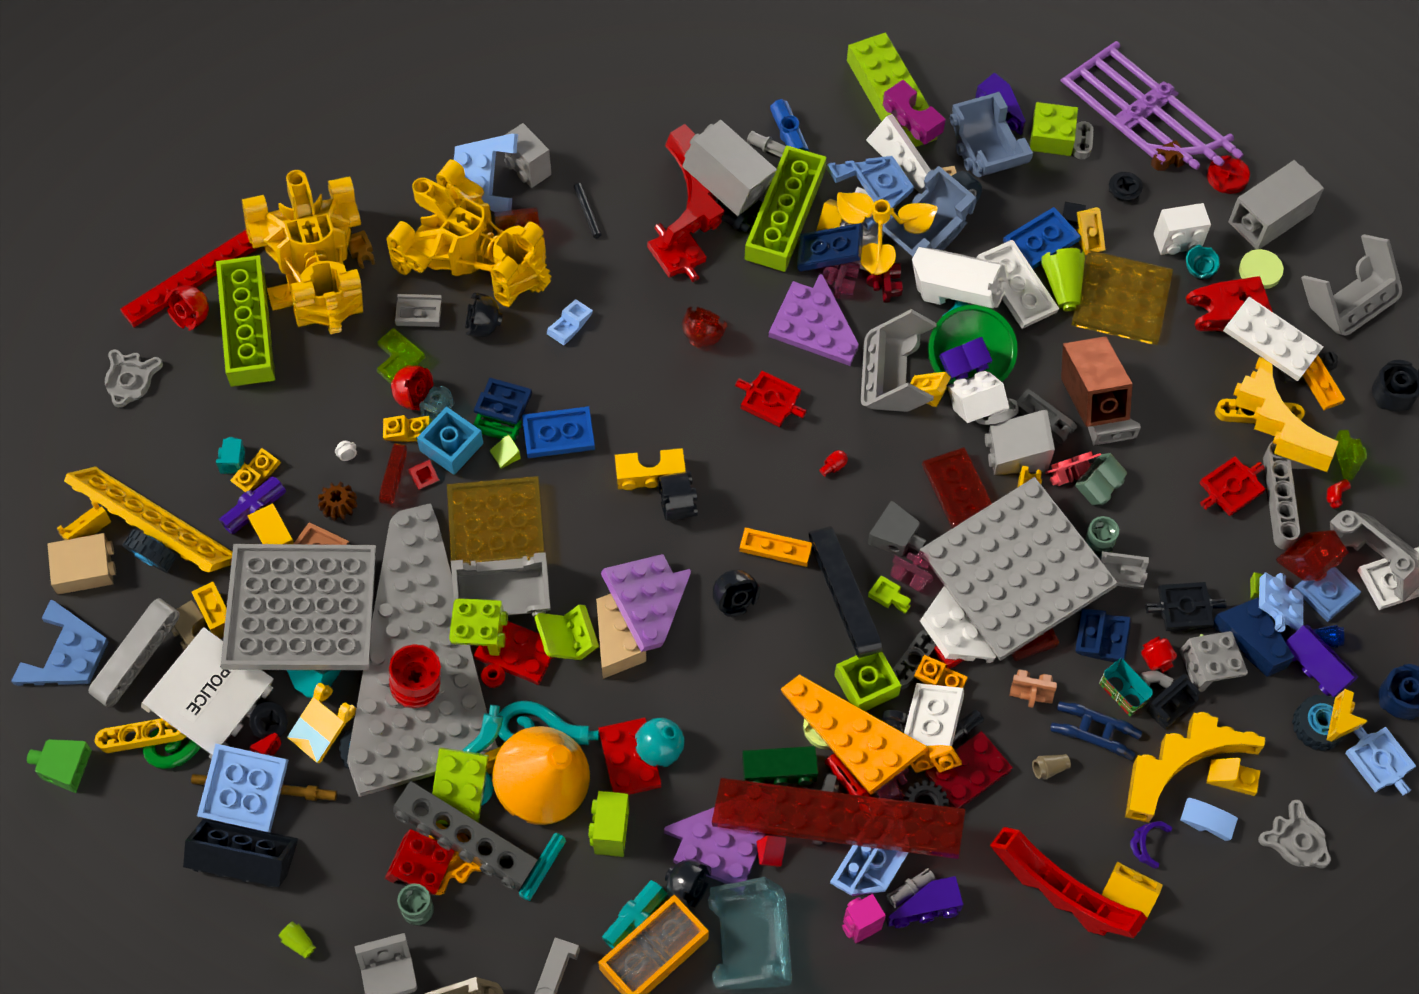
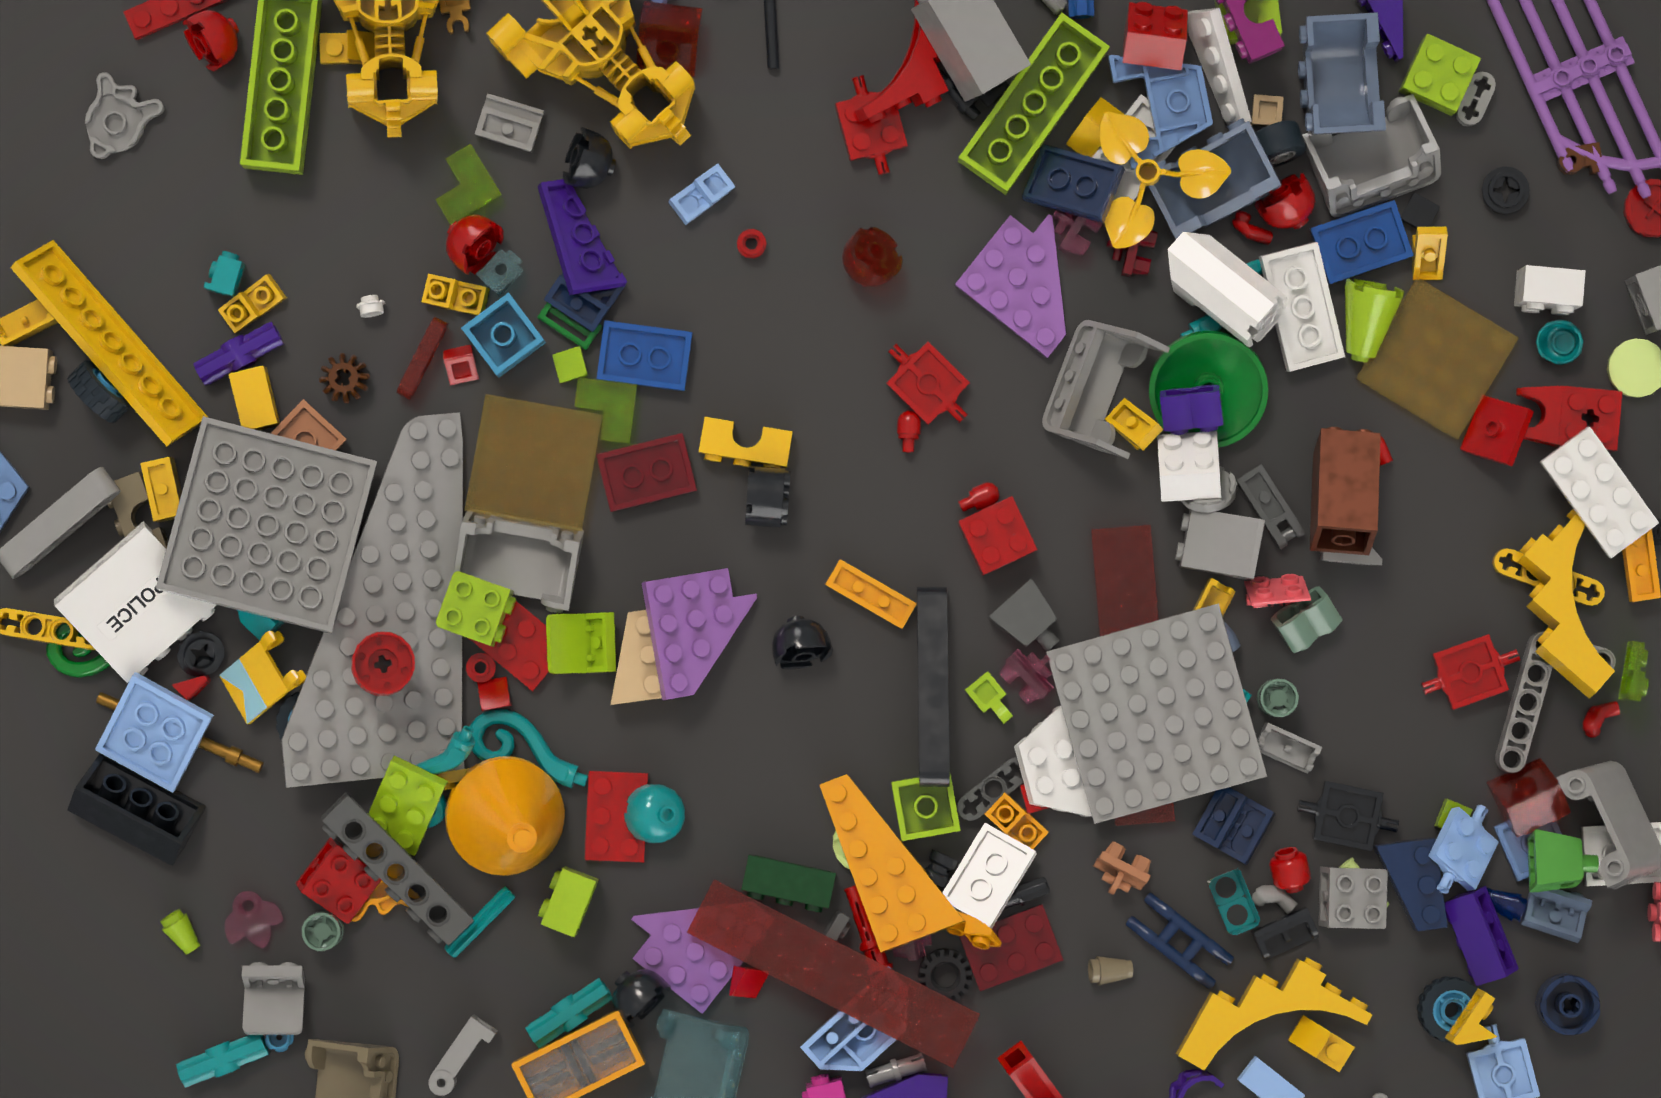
camera: 15 degrees right, 25 degrees up
none -> clear pink plate [225,891,283,948]
none -> red slope [477,676,512,711]
none -> dark purple wing [537,179,627,295]
none -> clear neon green plate [574,377,637,444]
none -> dark red plate [596,433,697,512]
none -> red plate [737,229,766,259]
none -> red cylinder [897,411,921,453]
none -> red brick [957,496,1038,576]
none -> red brick [1122,2,1188,70]
none -> red arm [1232,211,1273,245]
none -> red cylinder [1254,173,1316,229]
none -> light grey windscreen [1302,94,1441,217]
none -> red plate [1460,395,1534,467]
none -> sand blue bracket [1521,889,1593,943]
none -> bright green torso [1527,829,1599,893]

